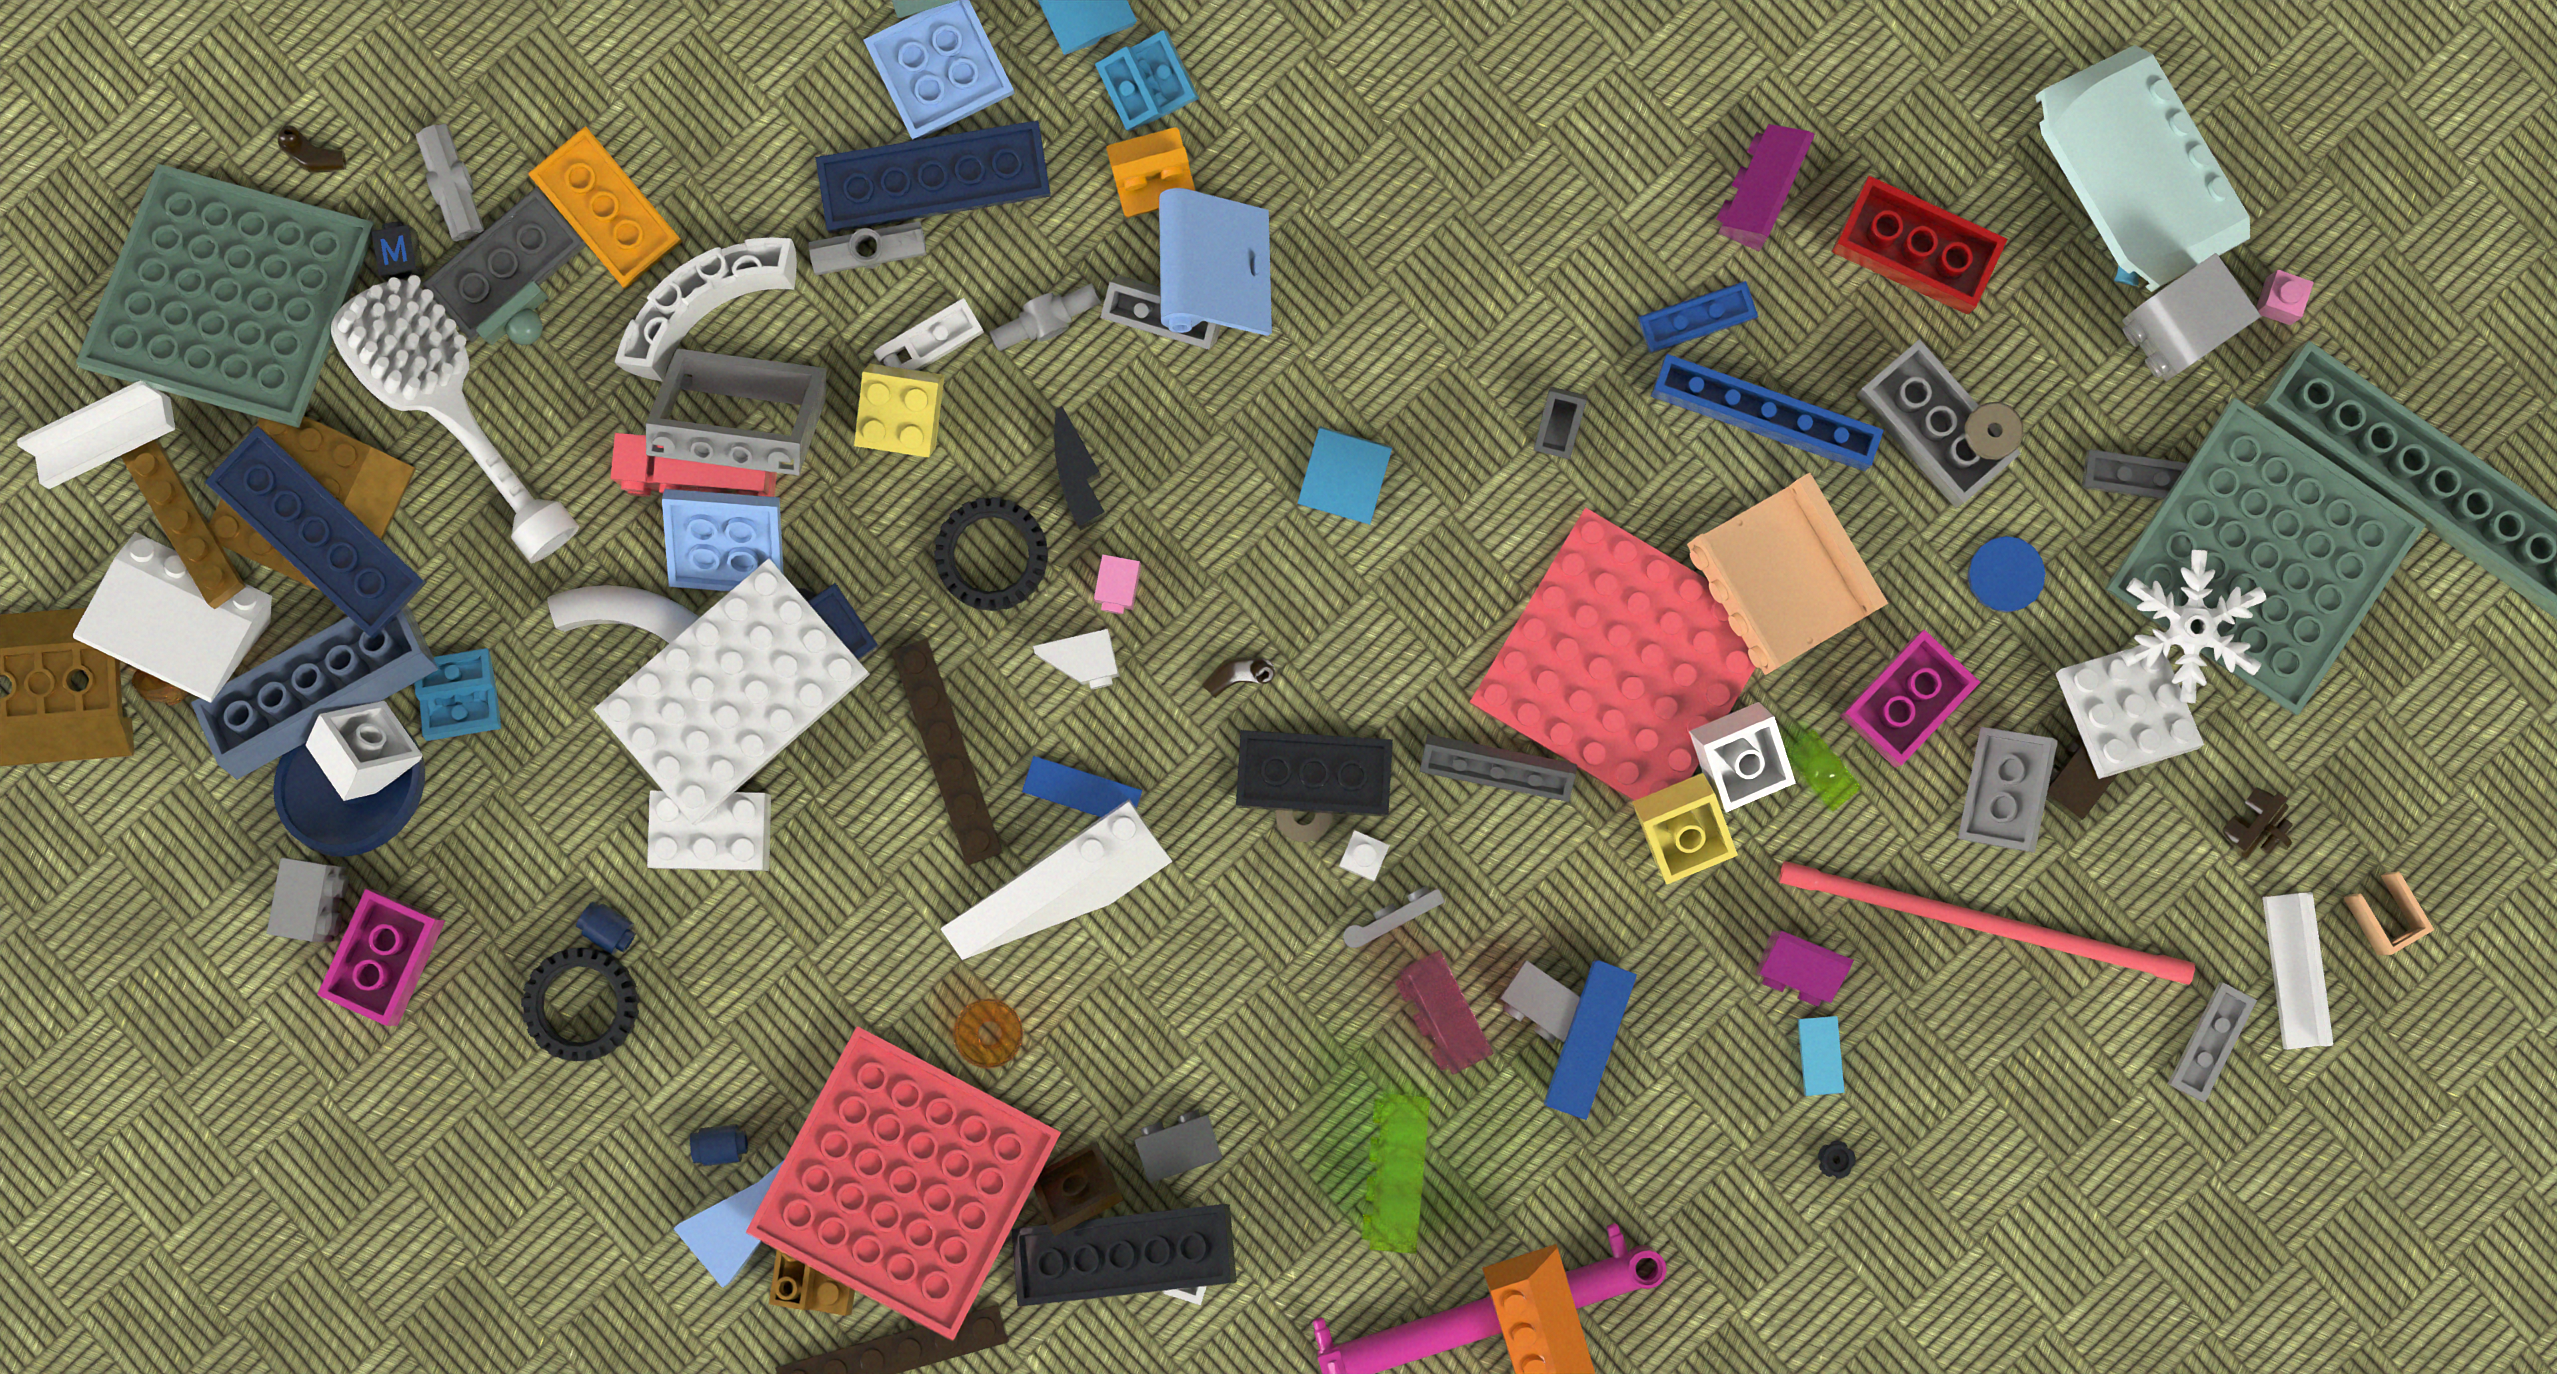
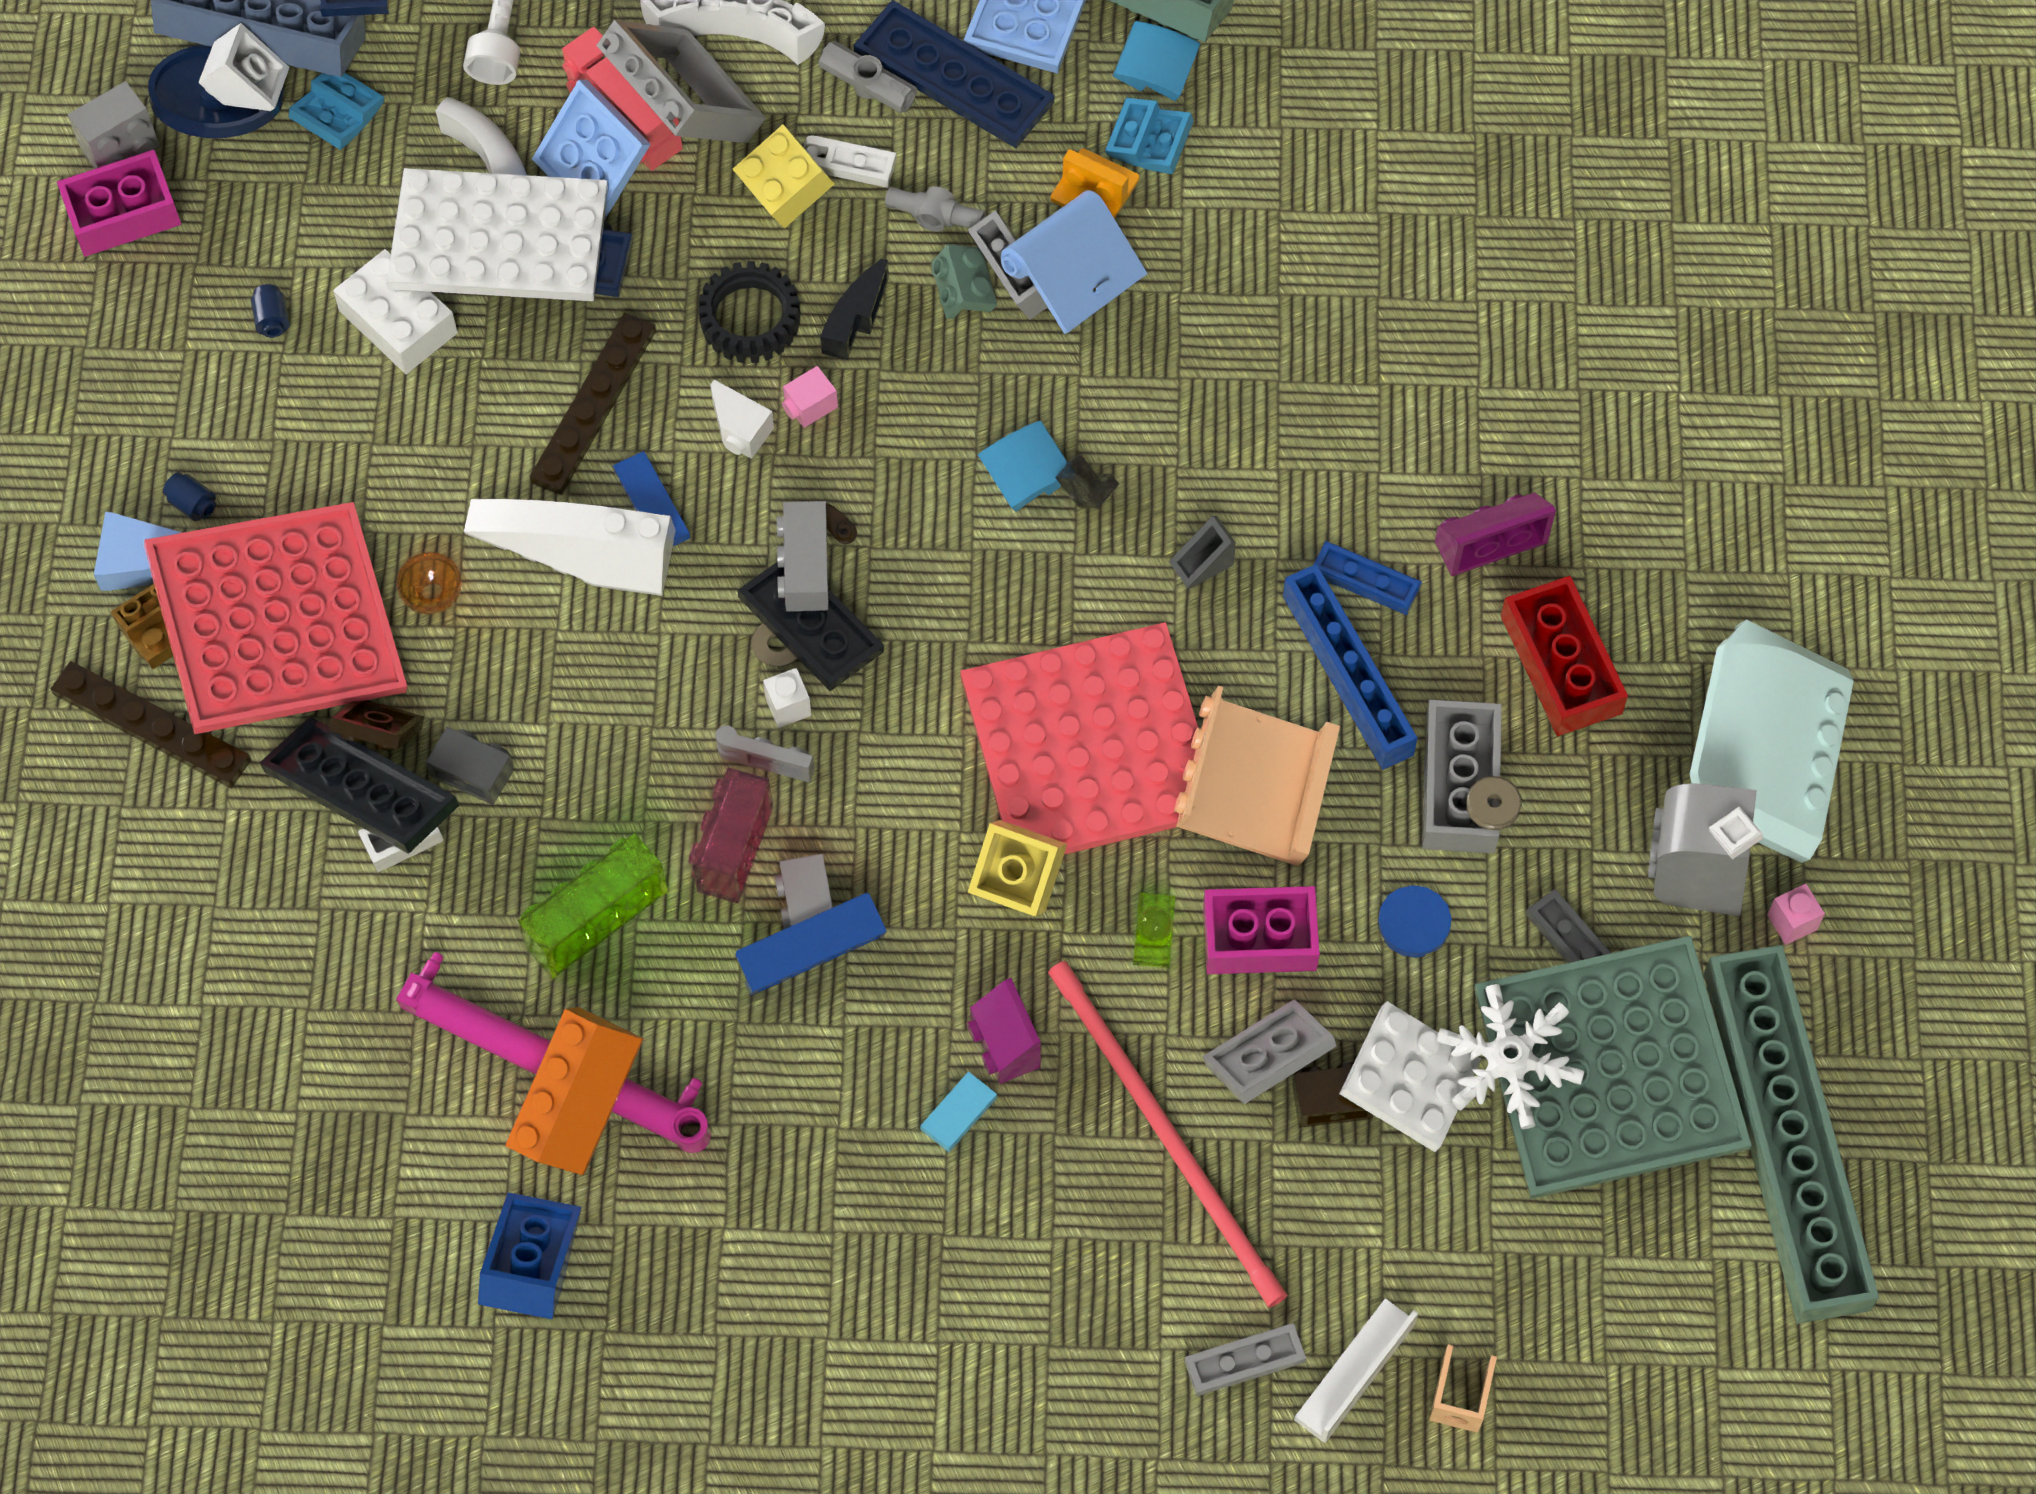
camera: 40 degrees right, 20 degrees down
black tyre [521,948,640,1061] -> none
dark grey plate [1420,734,1577,802] -> none
white brick [1689,702,1795,812] -> none
black plate [1818,1141,1856,1179] -> none
dark brown hips [2223,787,2293,860] -> none
none -> light grey brick [777,501,828,611]
none -> sand green bracket [931,244,997,319]
none -> clear smoke panel [1055,455,1119,509]
none -> white tile [1709,807,1763,860]

